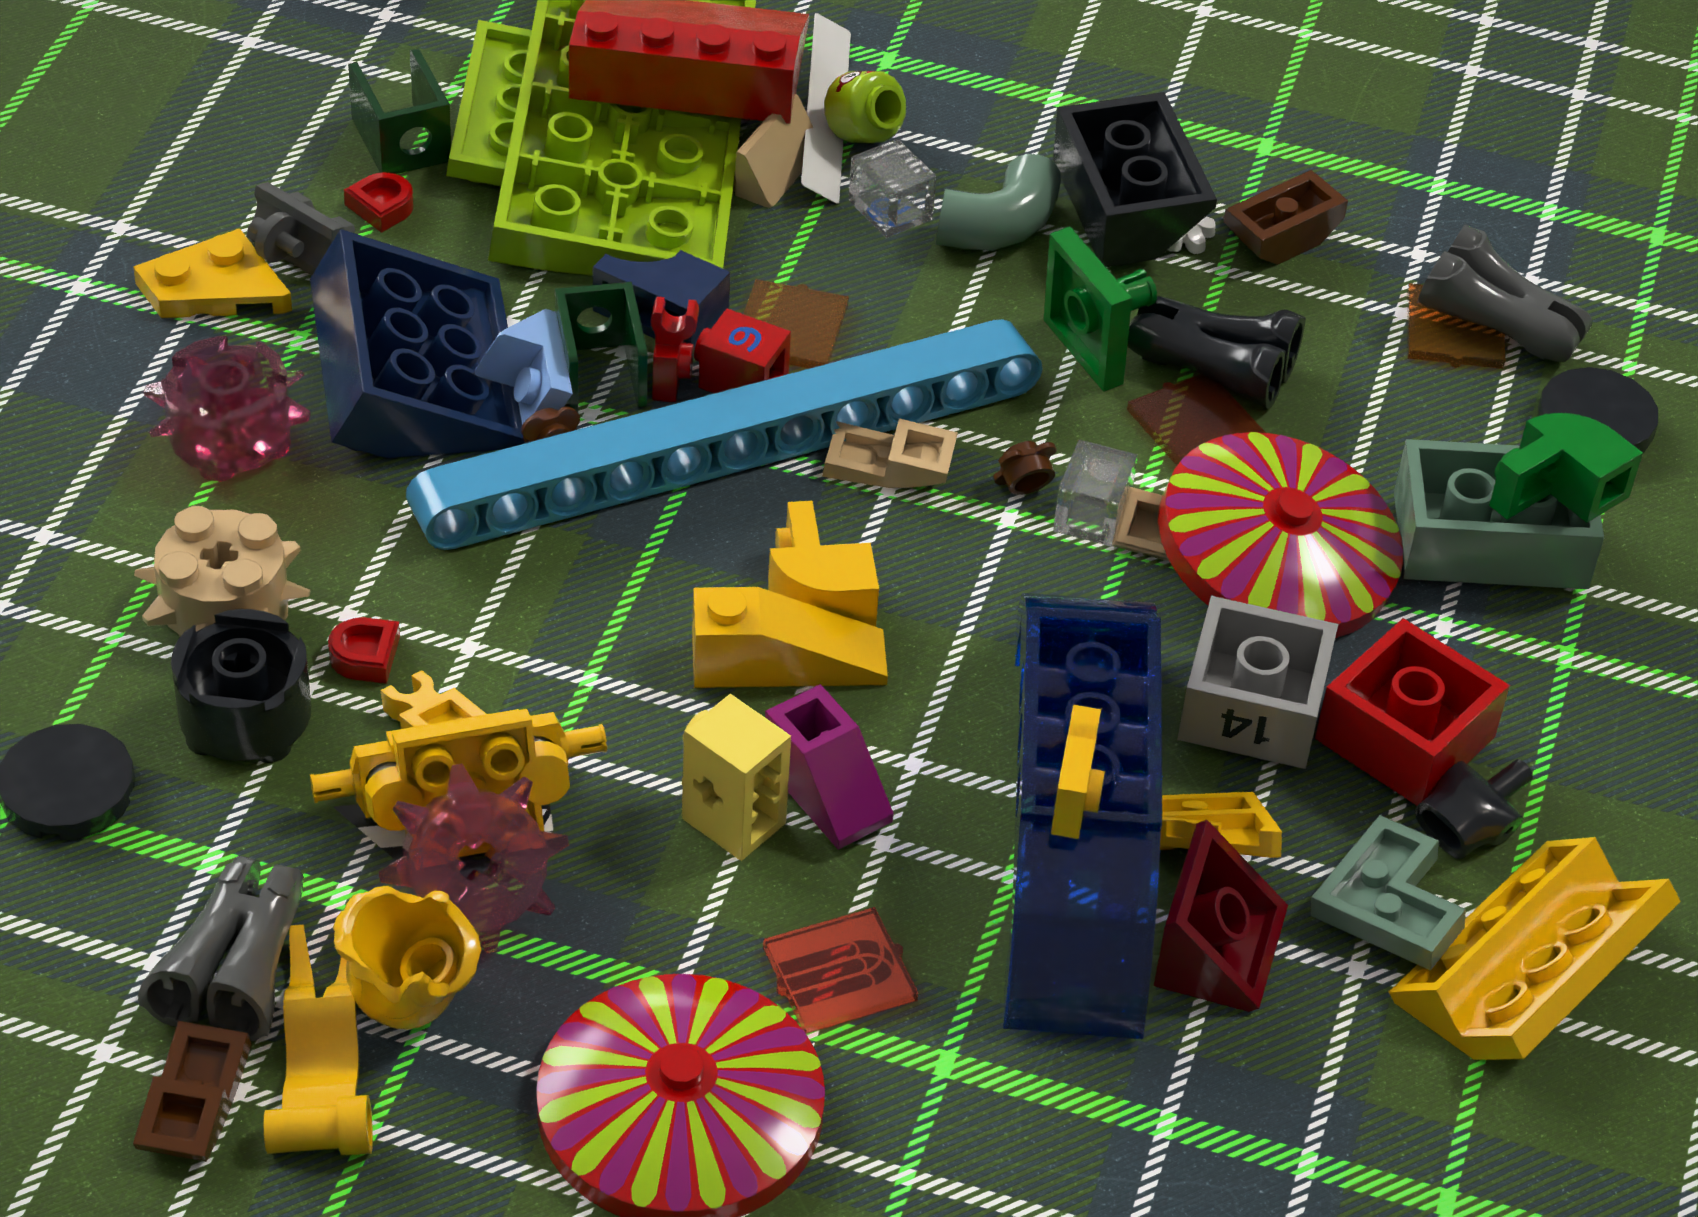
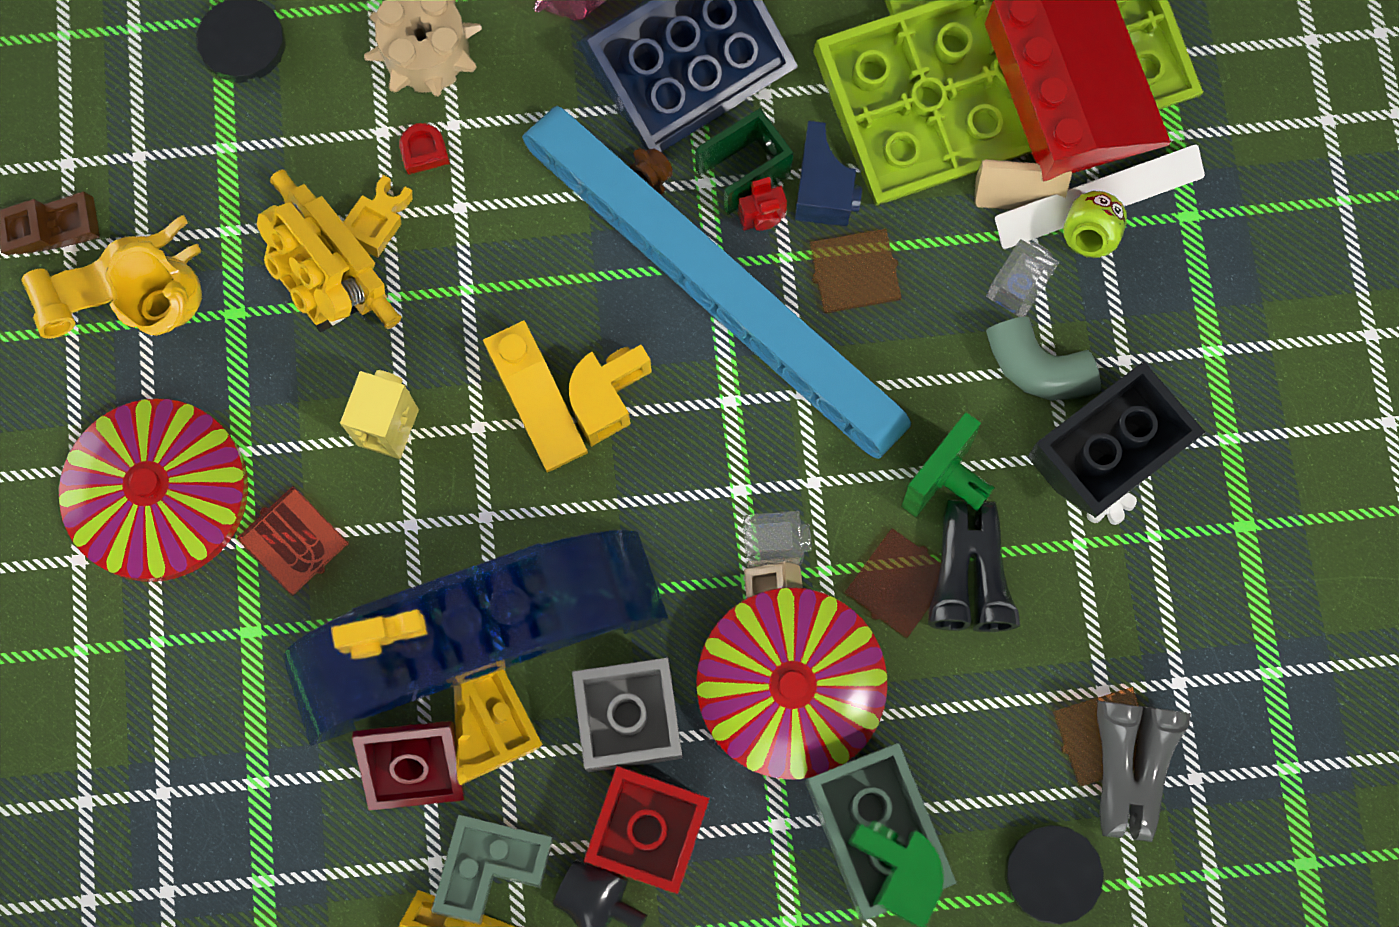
camera: 70 degrees right, 30 degrees up
dark grey piece [138,855,304,1042] -> none
black brick [171,609,312,763] -> none
clear pink brick [378,763,569,954] -> none
light blue slope [475,309,573,425] -> none
red brick [694,308,791,394] -> none
magenta slope [765,684,894,850] -> none
tan slope [822,419,958,488] -> none
reddish brown plate [993,441,1057,495] -> none
reddish brown slope [1222,170,1348,265] -> none

